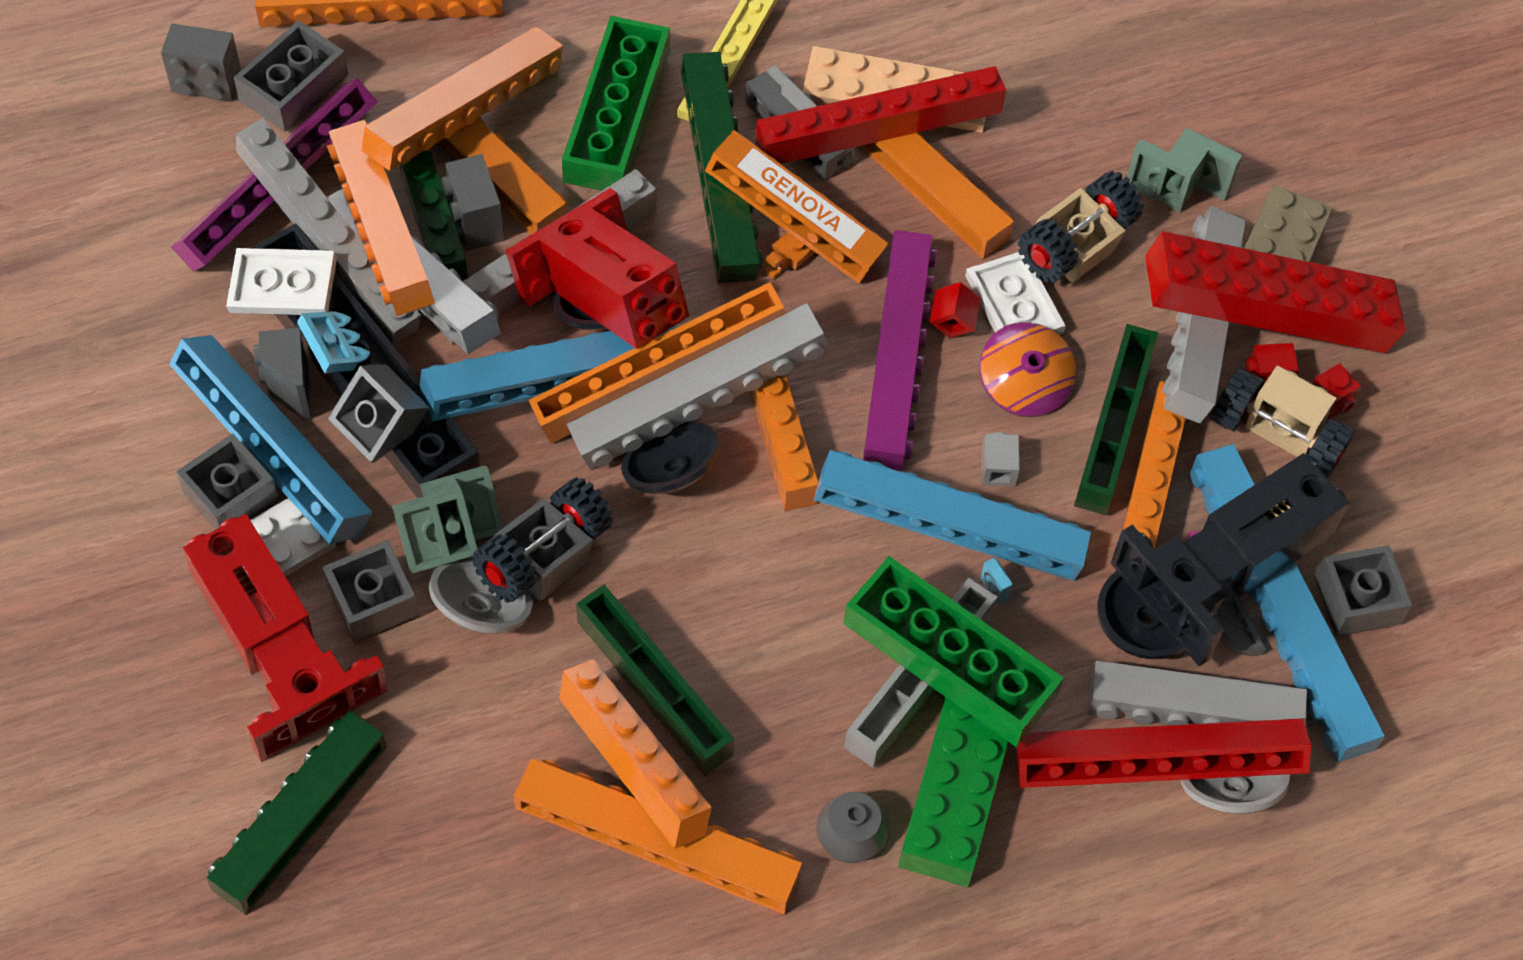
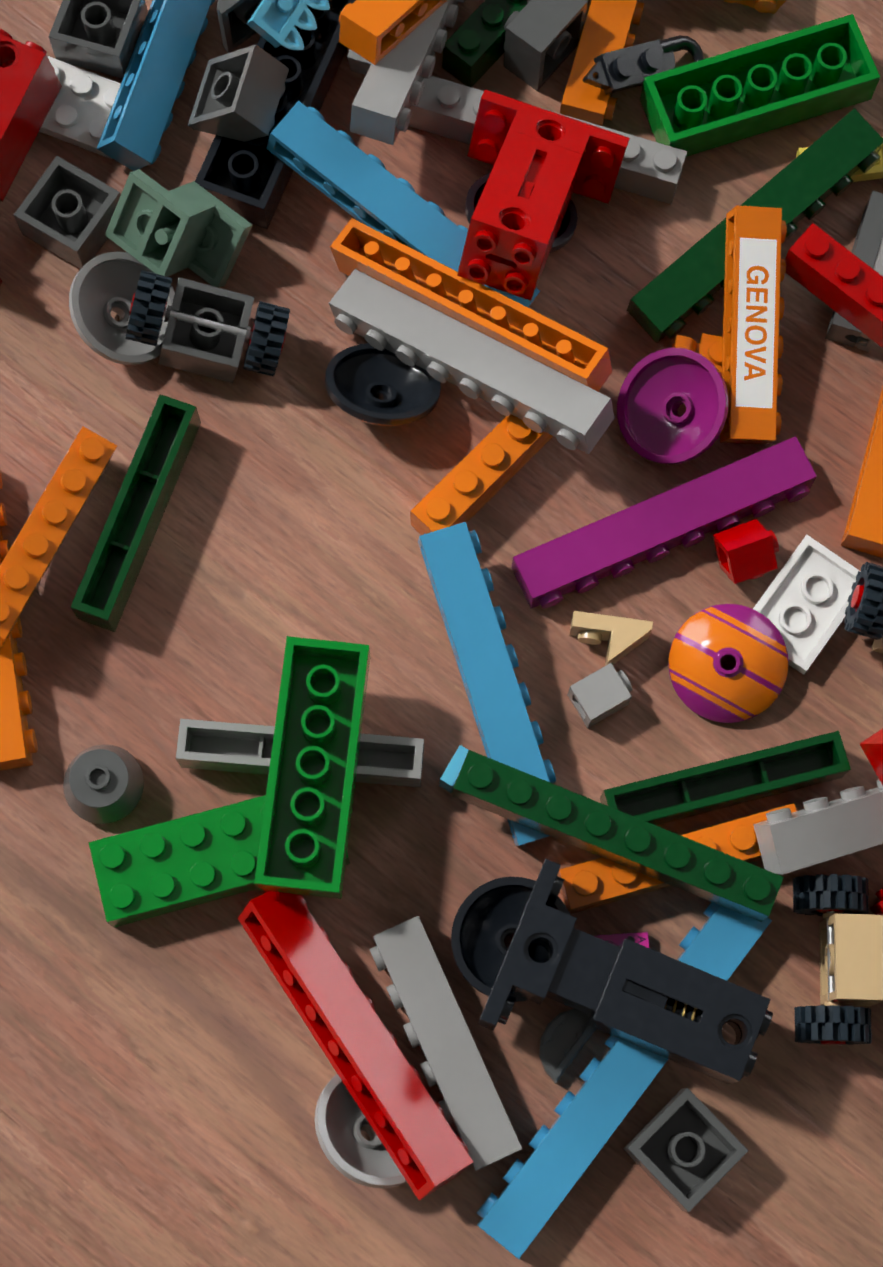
camera: 60 degrees right, 15 degrees up
none -> dark green brick [453,750,784,922]
none -> tan slope [569,611,653,666]
none -> black plate [582,35,704,95]
none -> magenta dish [617,348,729,464]

